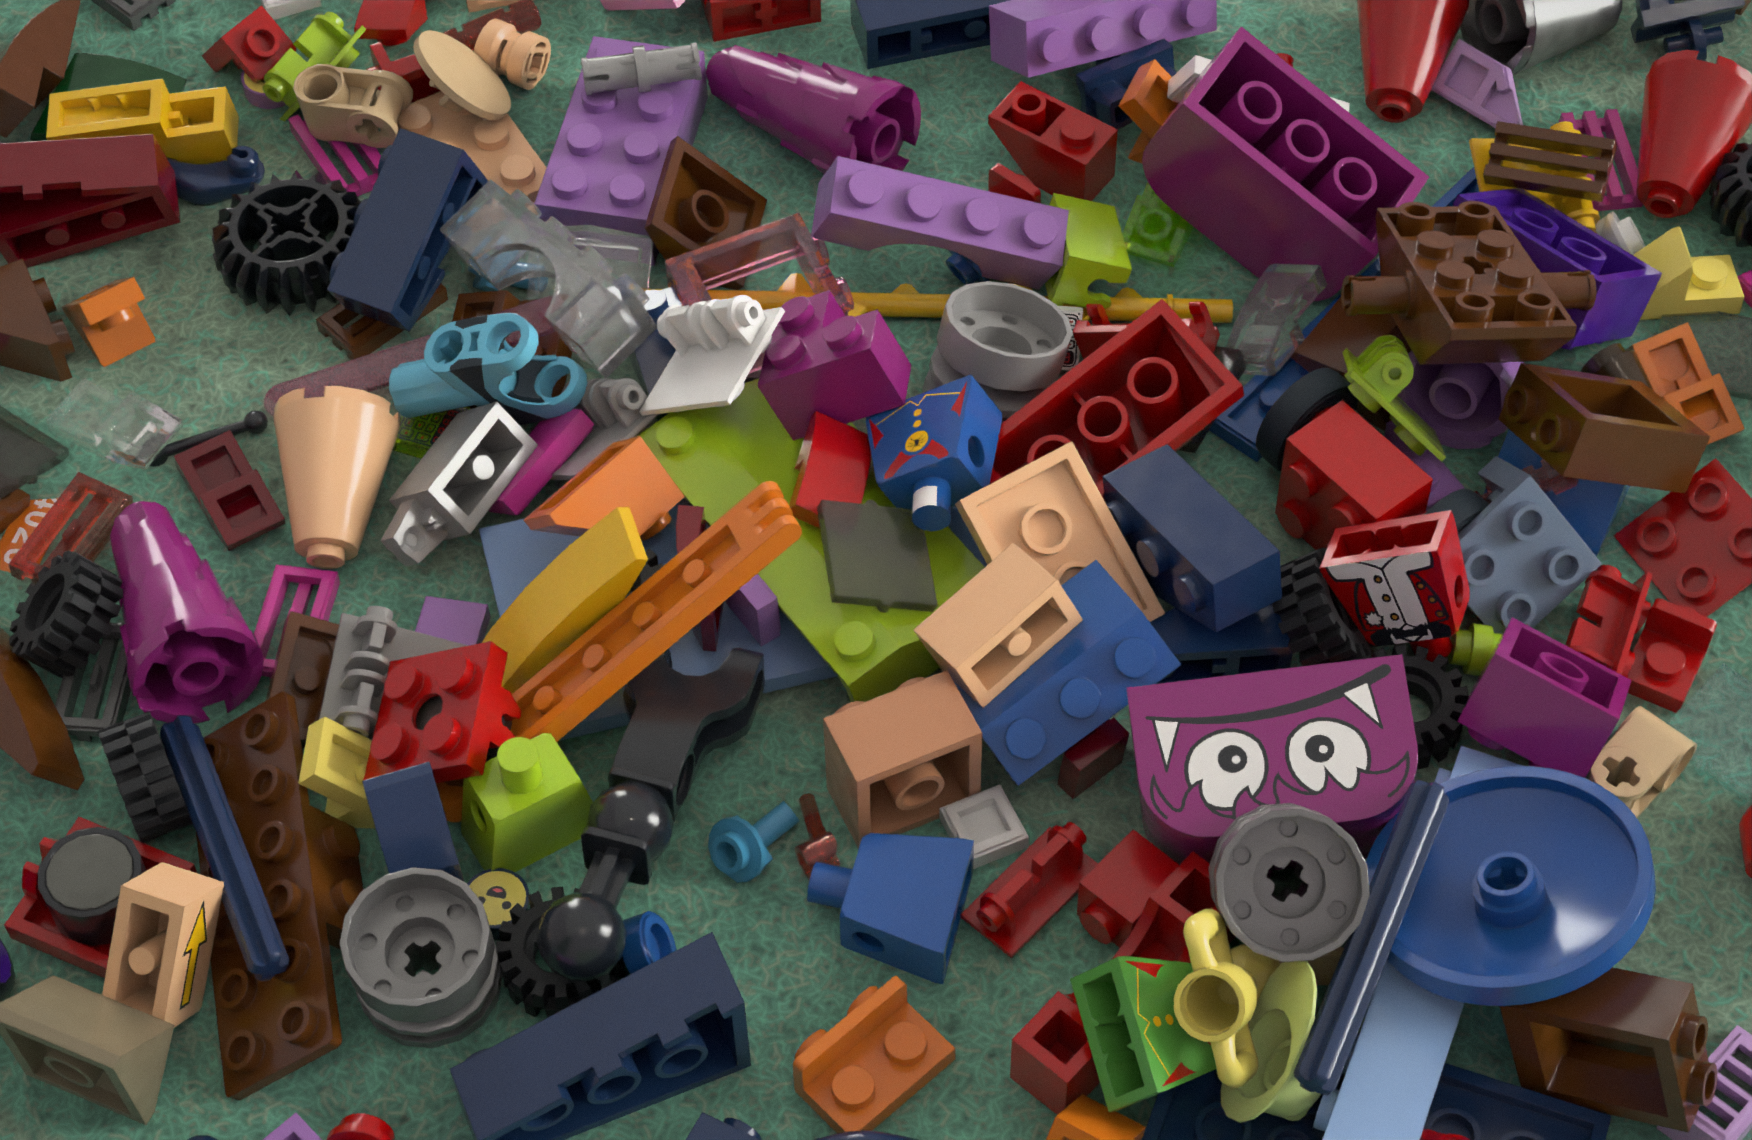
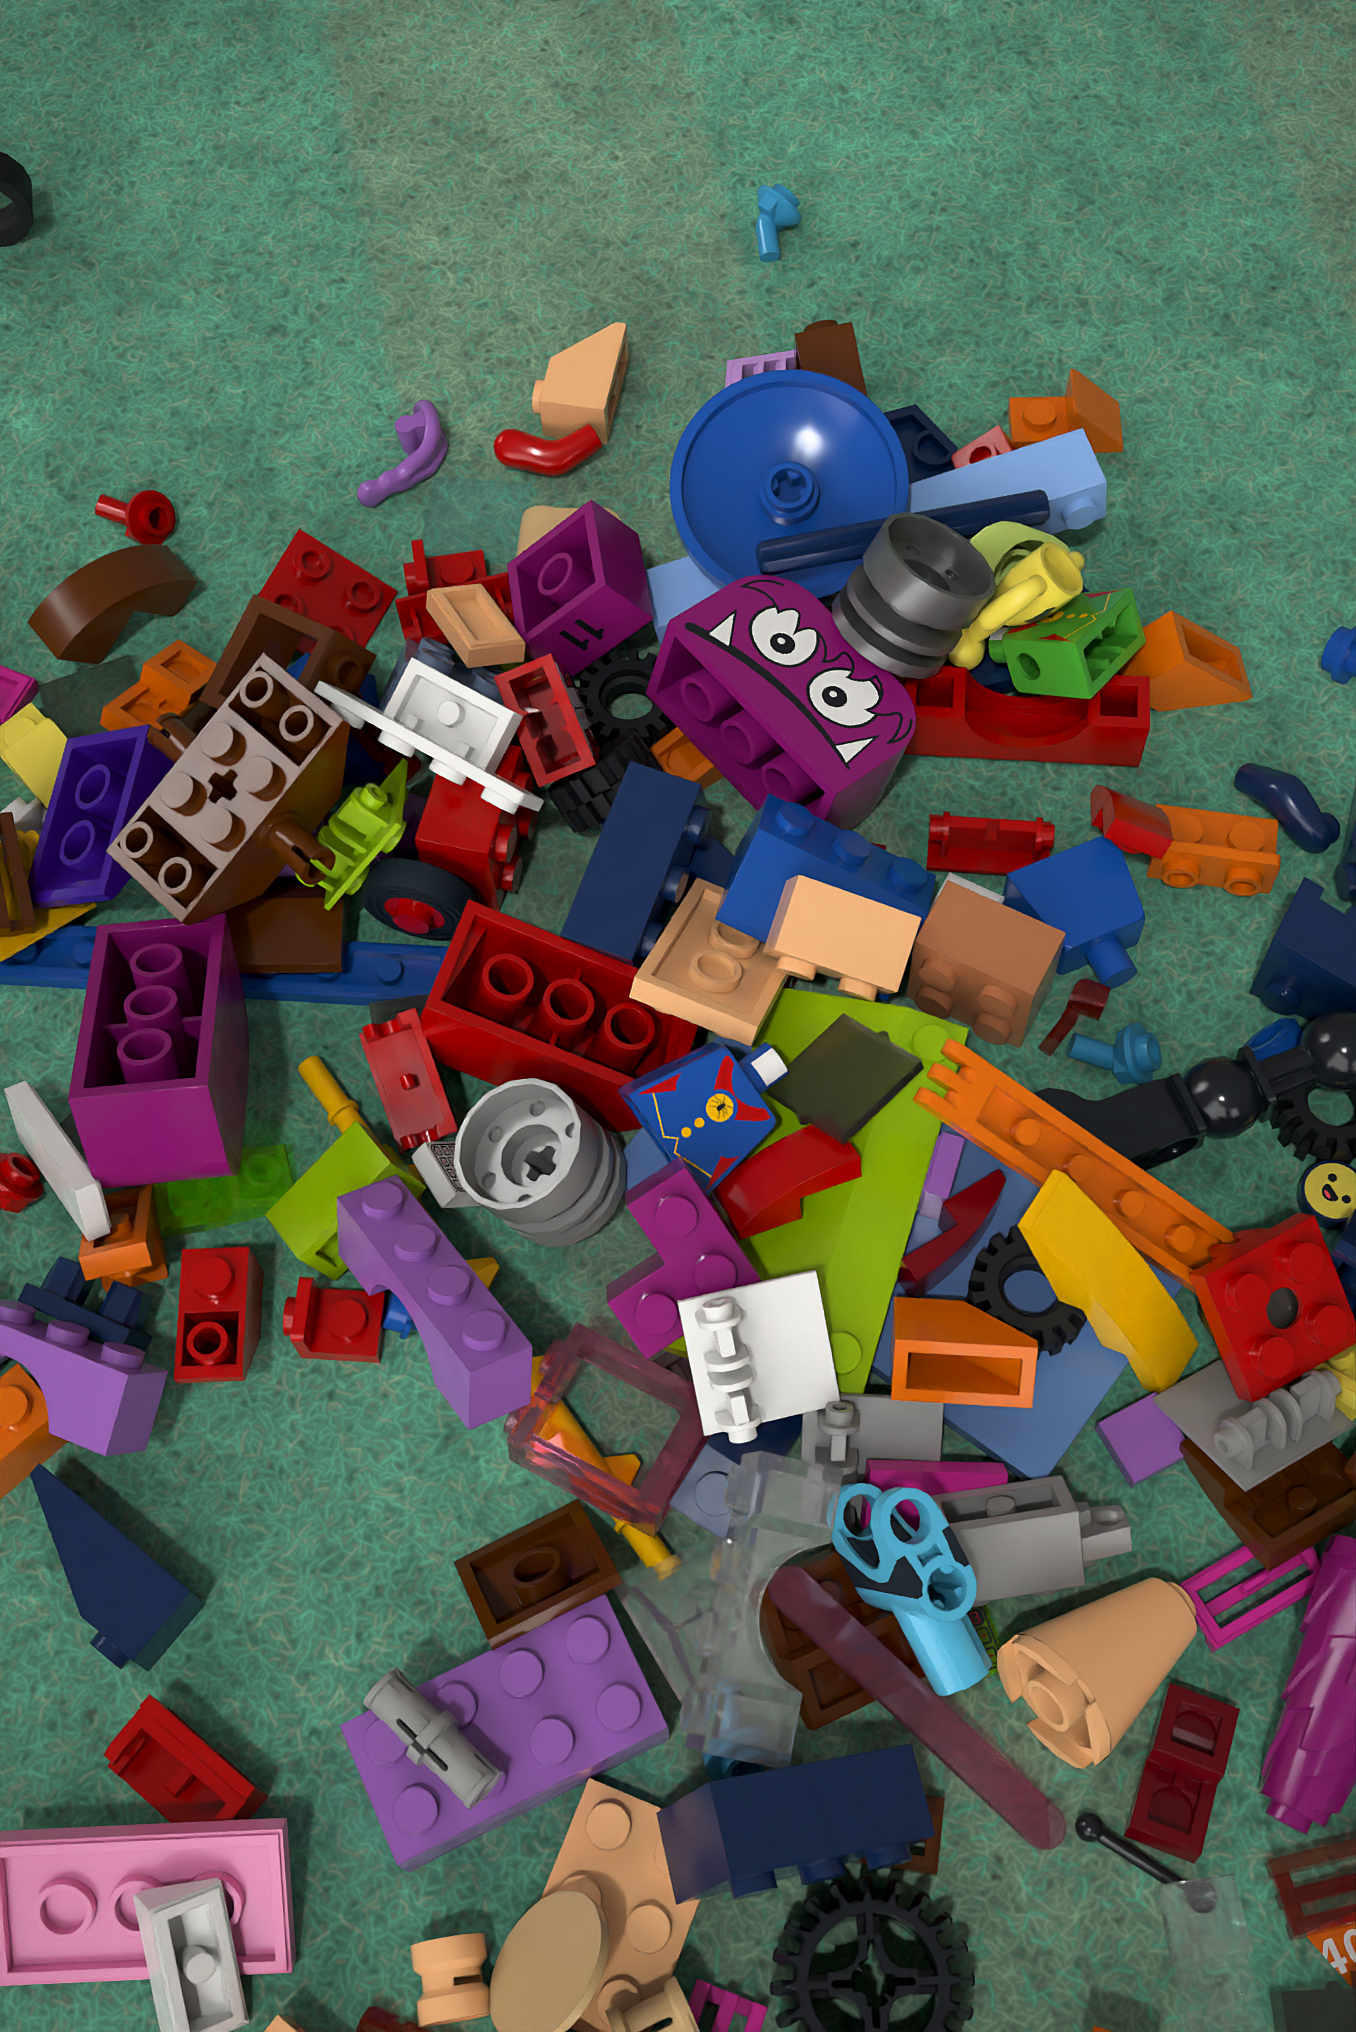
camera: 125 degrees left, 10 degrees up
lime torso [461,733,593,872] -> none
magenta cone [706,45,921,174] -> none
red brick [1077,829,1179,948] -> none
clear slope [1222,264,1327,376] -> none
none -> white bracket [313,658,544,814]
none -> light nougat tile [426,583,526,668]
none -> red slope [1090,785,1173,860]

